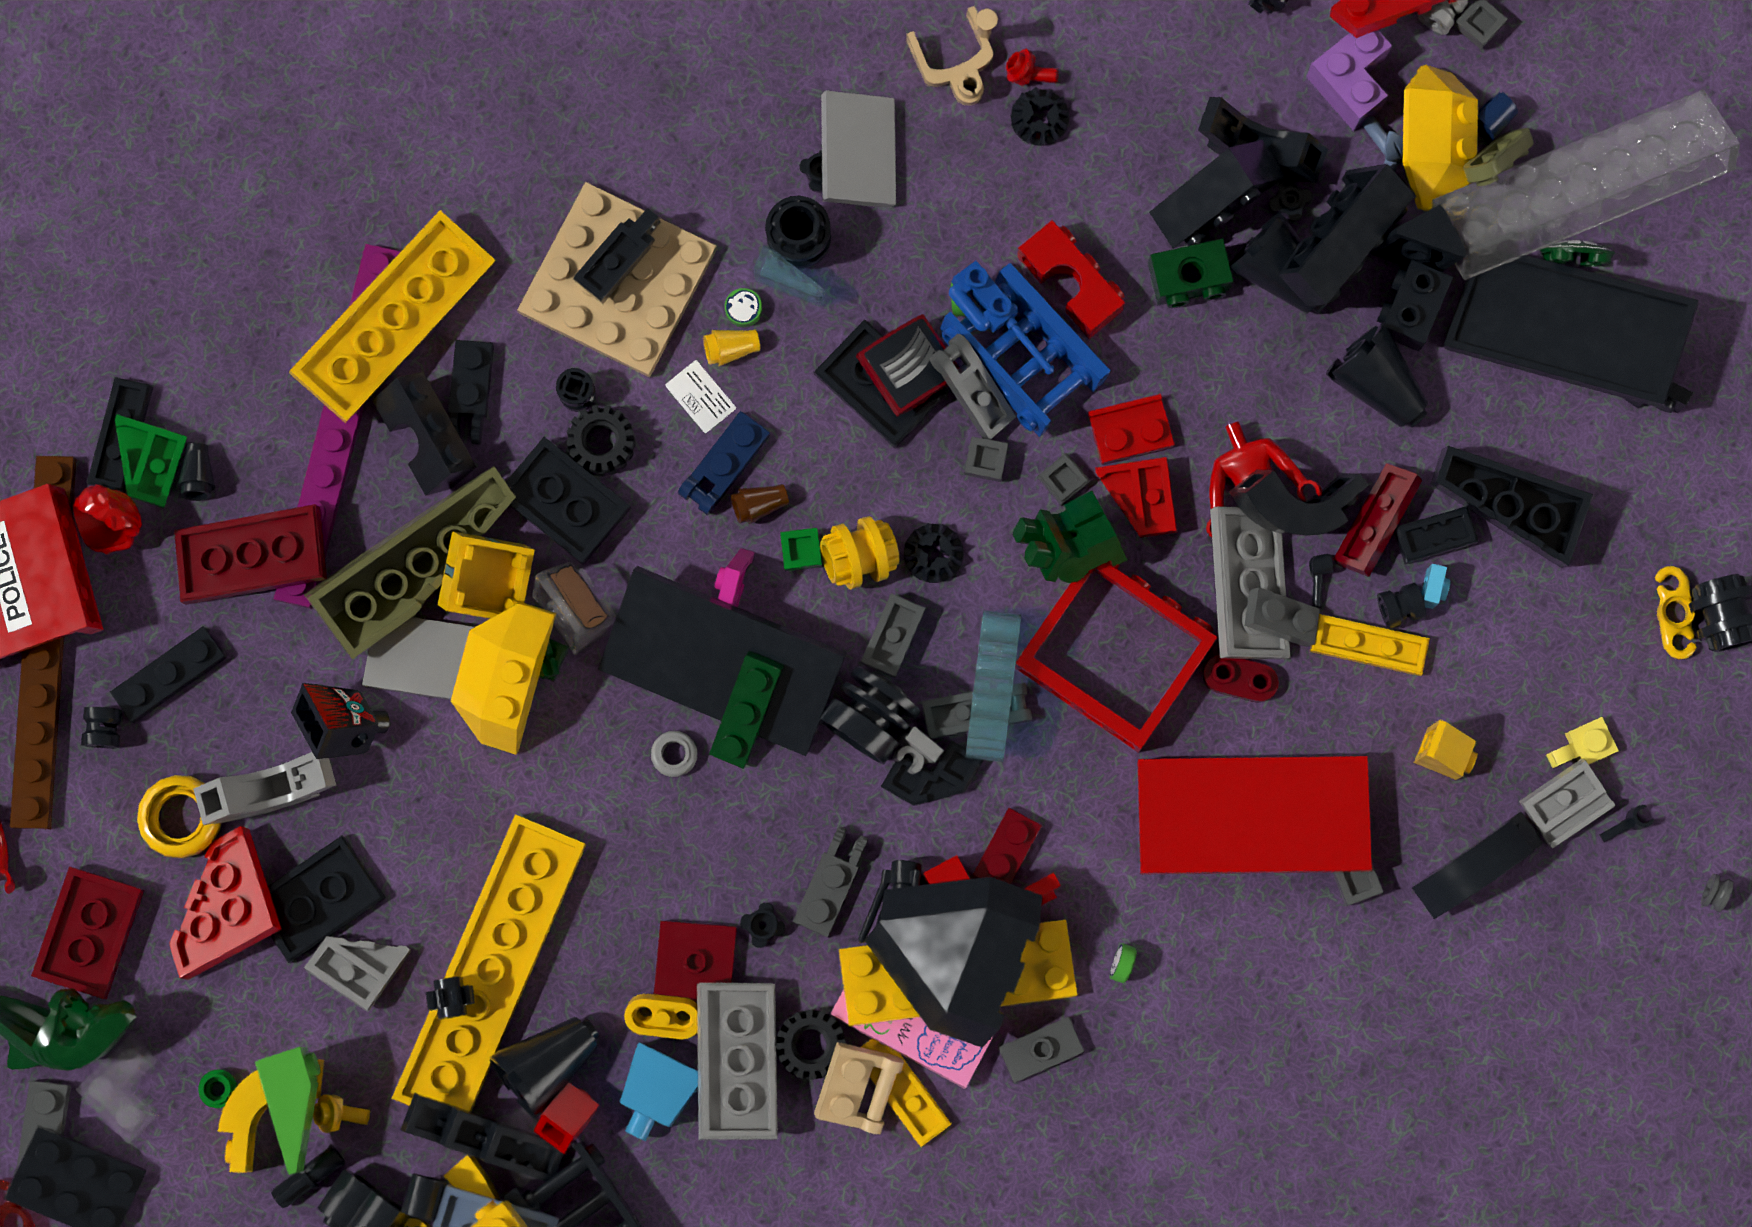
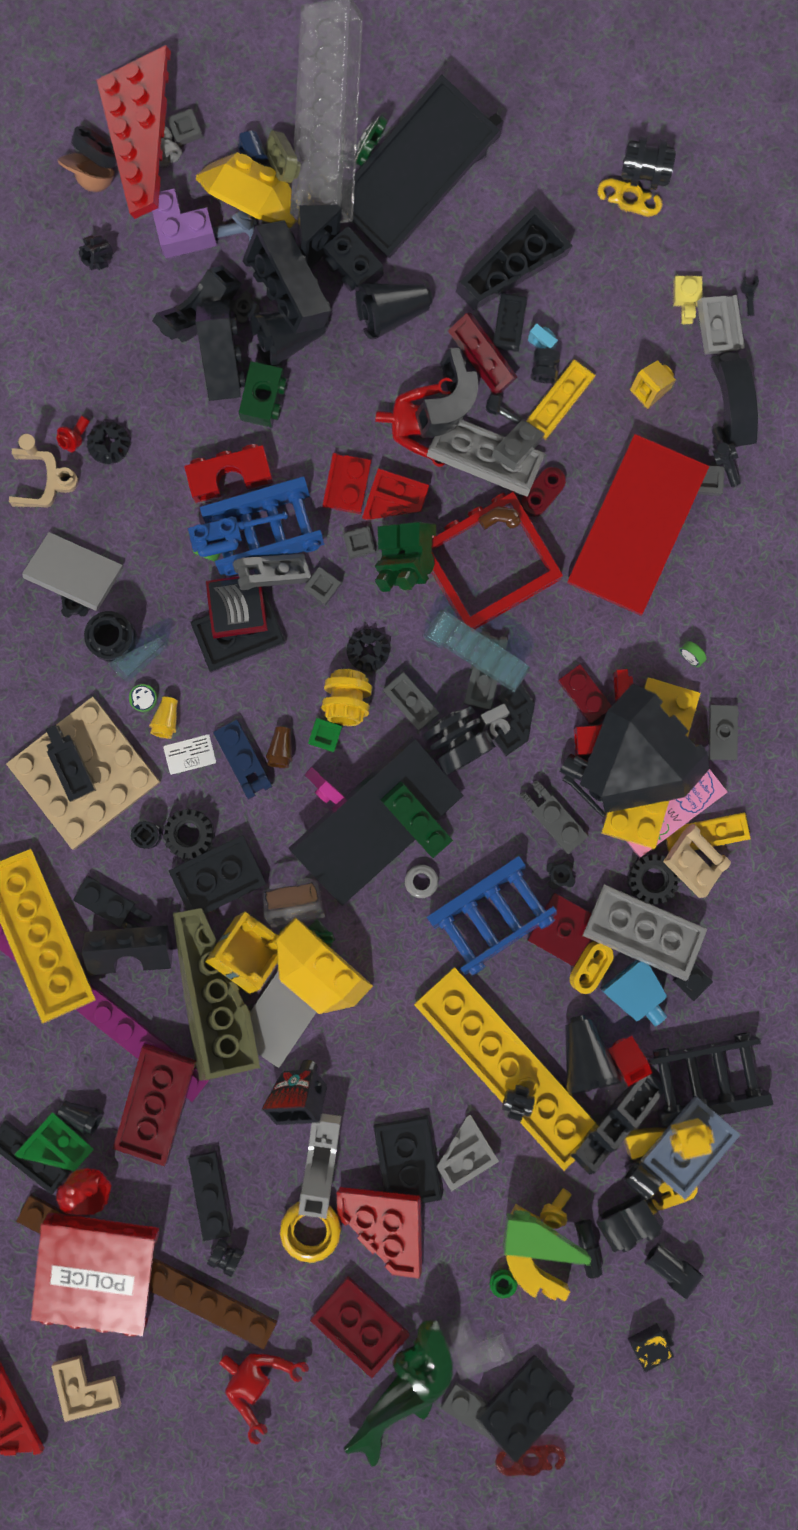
camera: 70 degrees left, 5 degrees up
none -> blue fence [427,856,557,976]
none -> reddish brown arm [478,506,521,530]
none -> black plate [673,963,713,1001]
none -> black piece [712,426,741,487]

